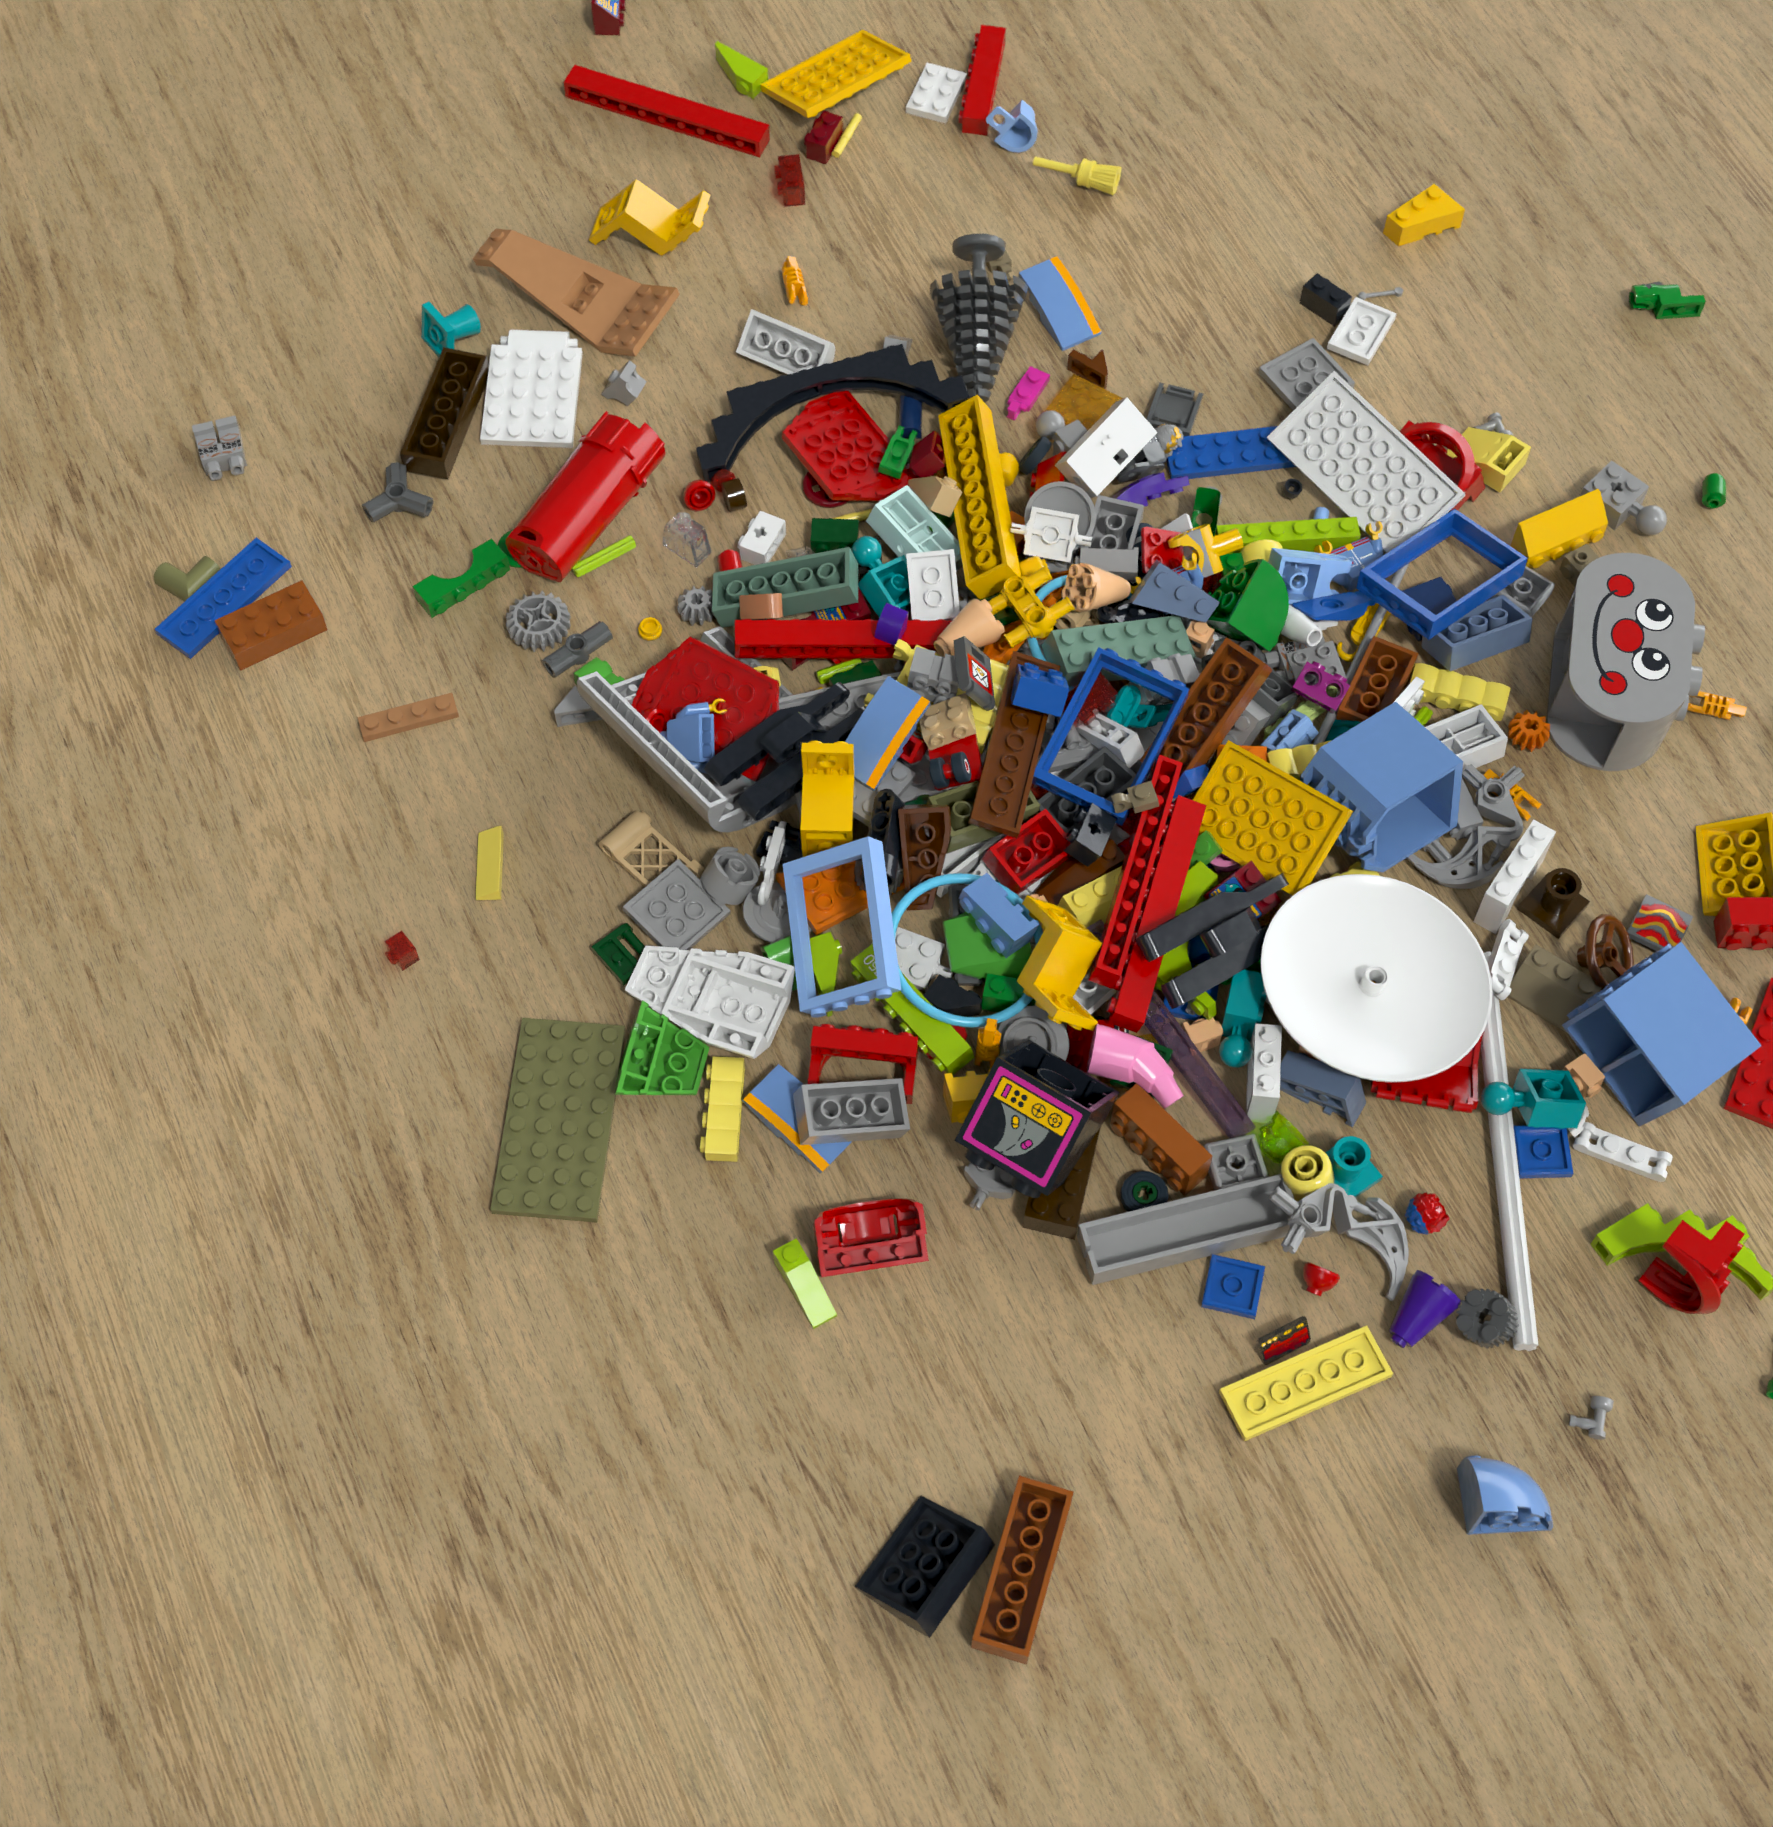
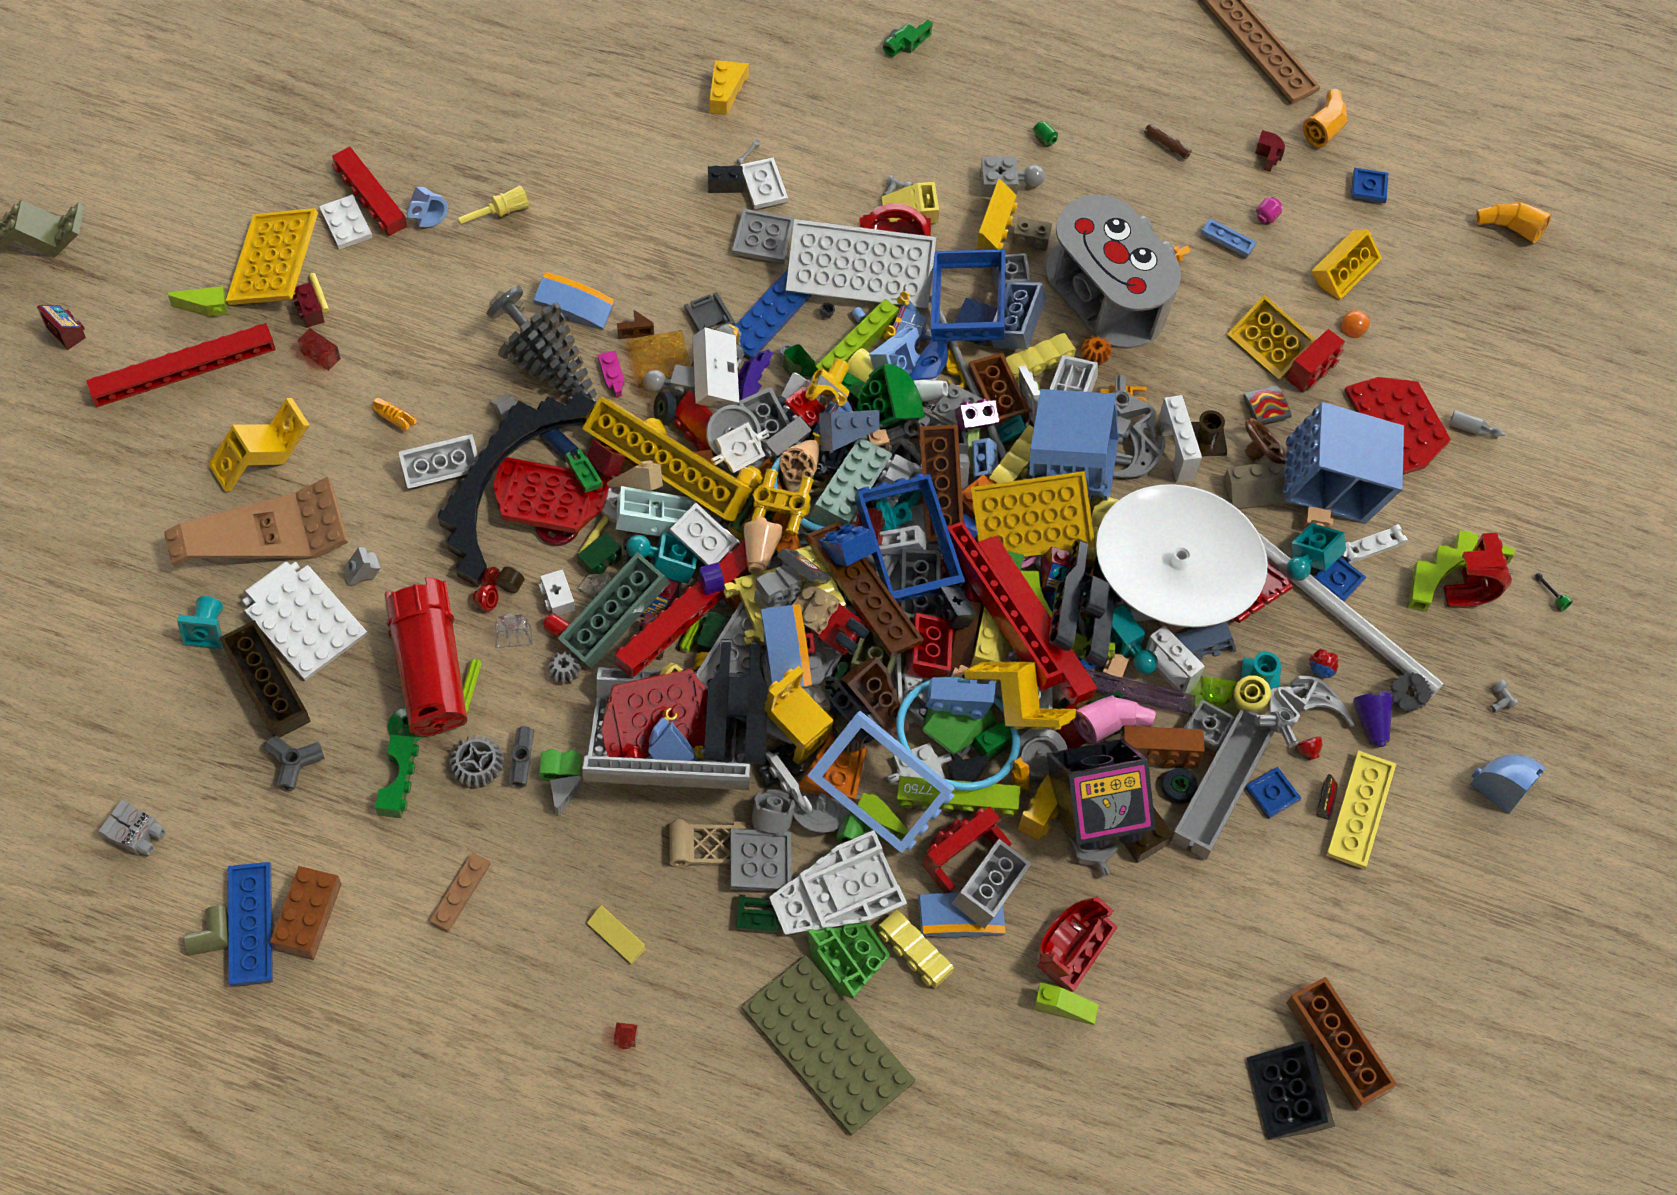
camera: 50 degrees left, 0 degrees up
yellow plate [638,617,662,641] -> none
nougat panel [739,593,783,620] -> none
dark tan plate [1111,781,1159,814] -> none
white plate [1488,919,1529,1000] -> none

